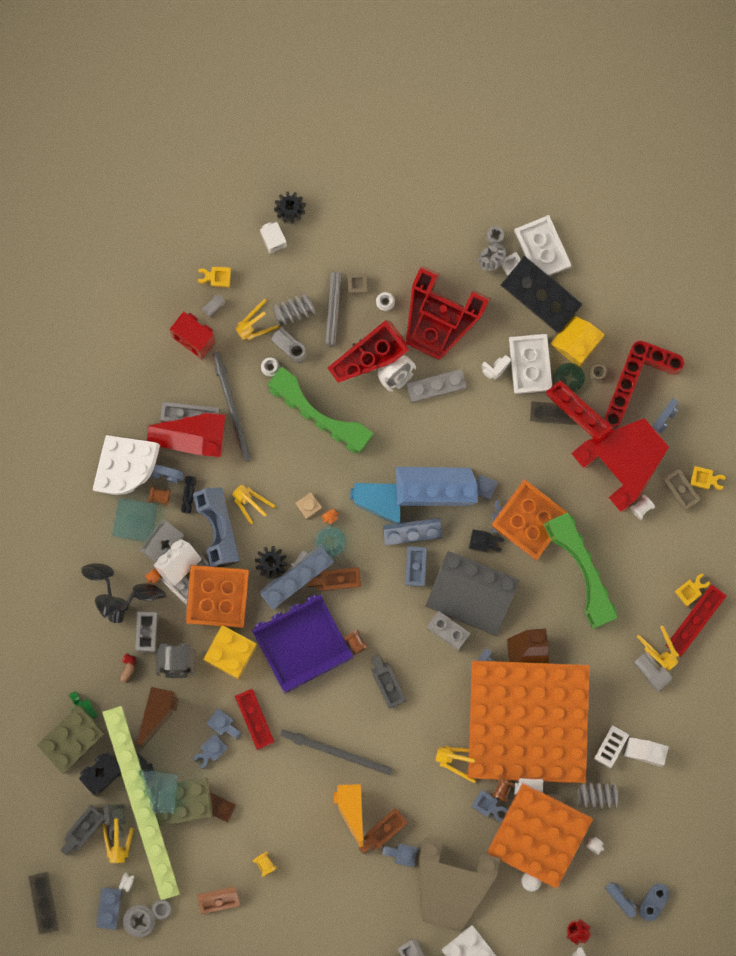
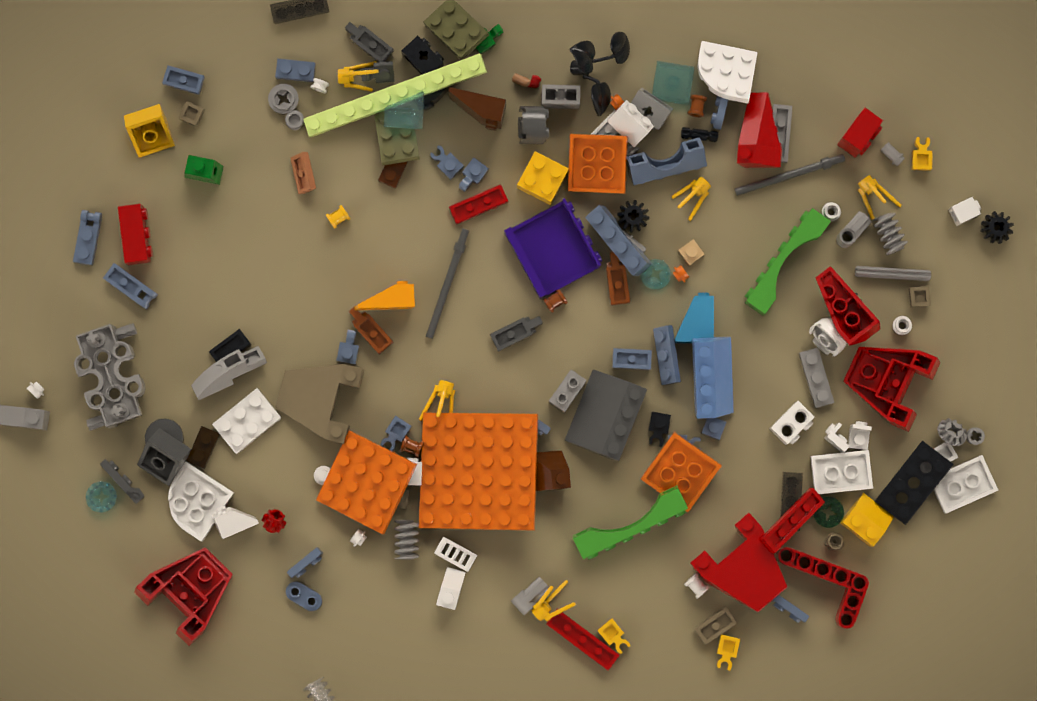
camera: 90 degrees right, 5 degrees up
none -> white brick [769,401,814,445]
none -> white bracket [848,421,872,450]

